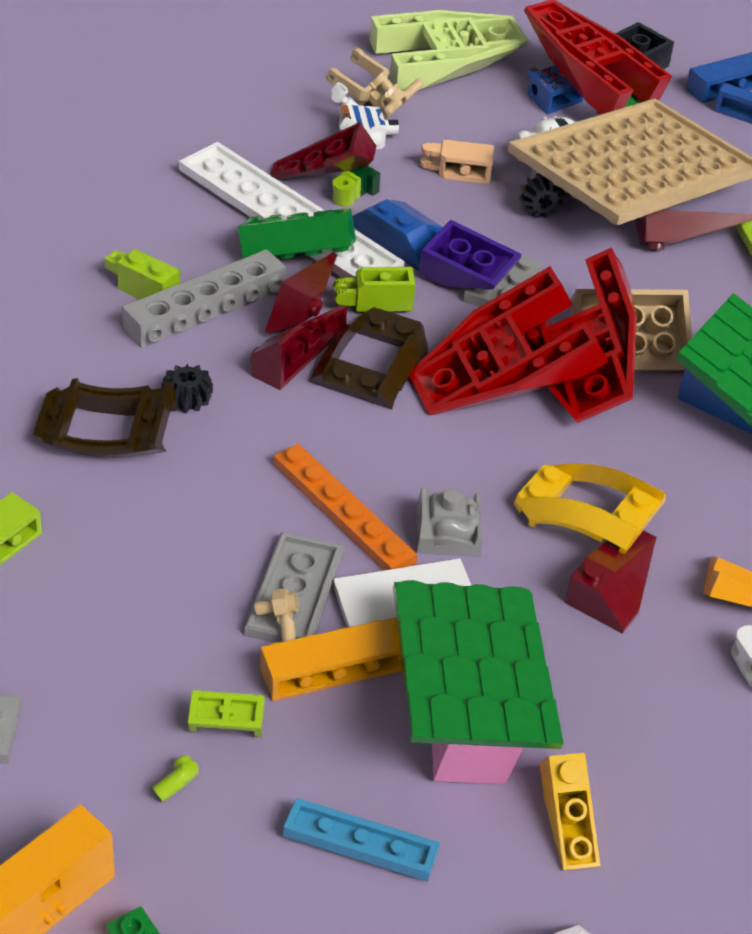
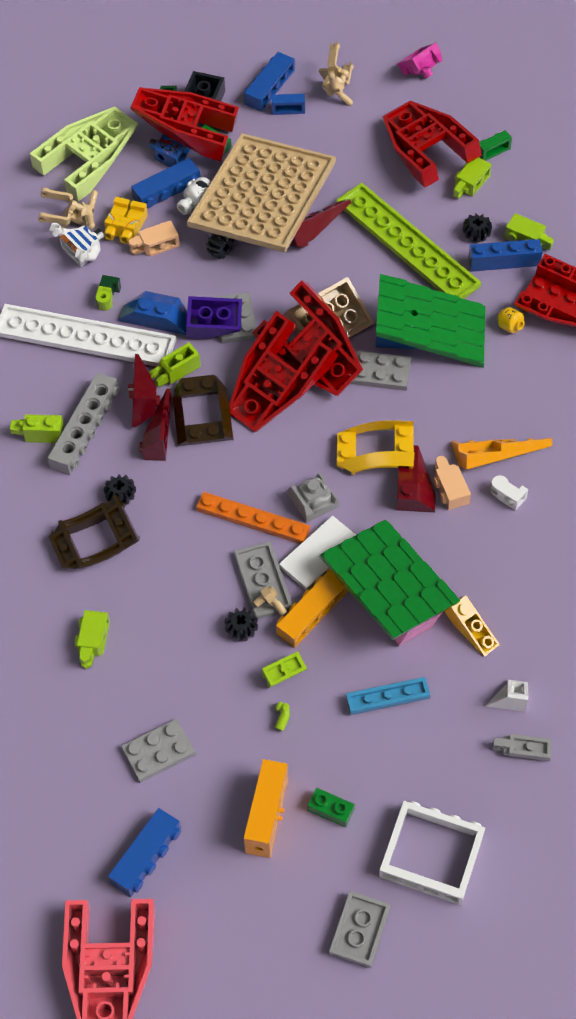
camera: 25 degrees left, 15 degrees up
green wedge [238,208,356,259] -> none
dark red wedge [270,122,377,180] -> none
none -> yellow hips [104,197,148,244]
none -> blue brick [131,158,201,208]
none -> black gear [225,607,258,642]
none -> light grey plate [352,351,411,391]
none -> light nougat hinge [433,456,471,510]

